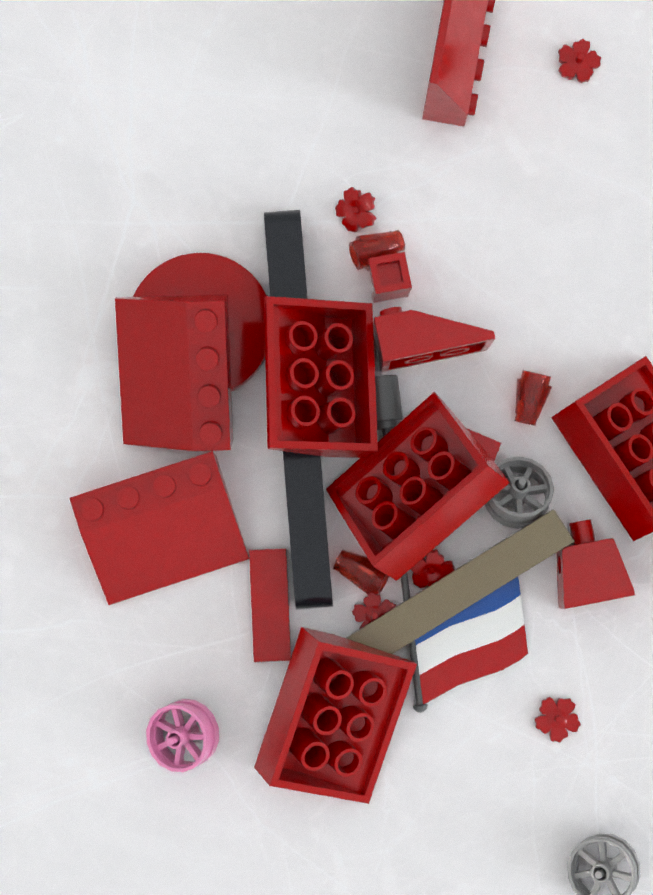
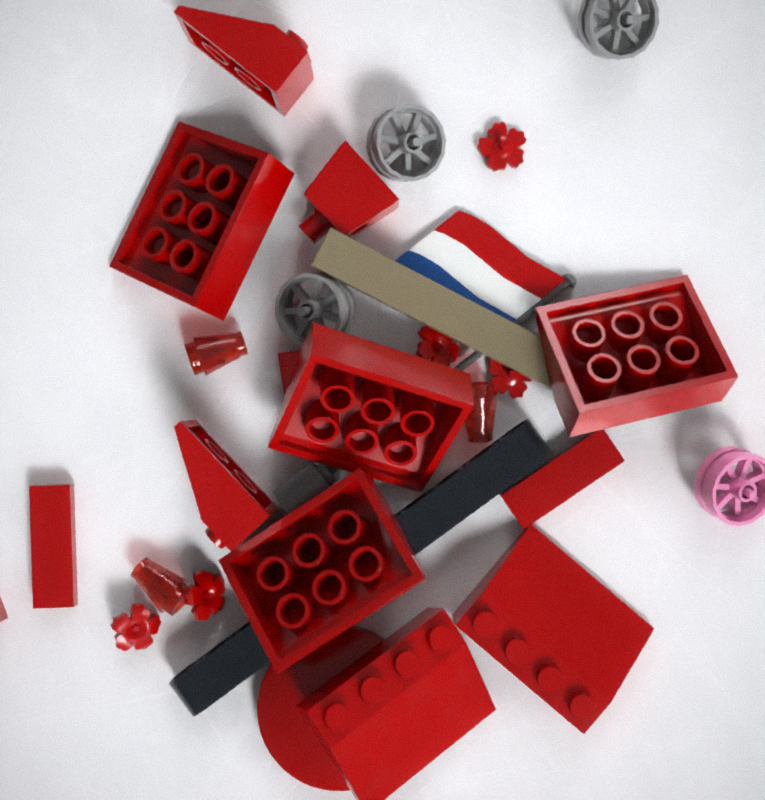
camera: 120 degrees left, 5 degrees up
red panel [368,252,412,303] -> none
none -> red tile [29,484,78,609]
none -> red plant [182,570,225,621]
none -> light grey wheel [366,104,446,182]

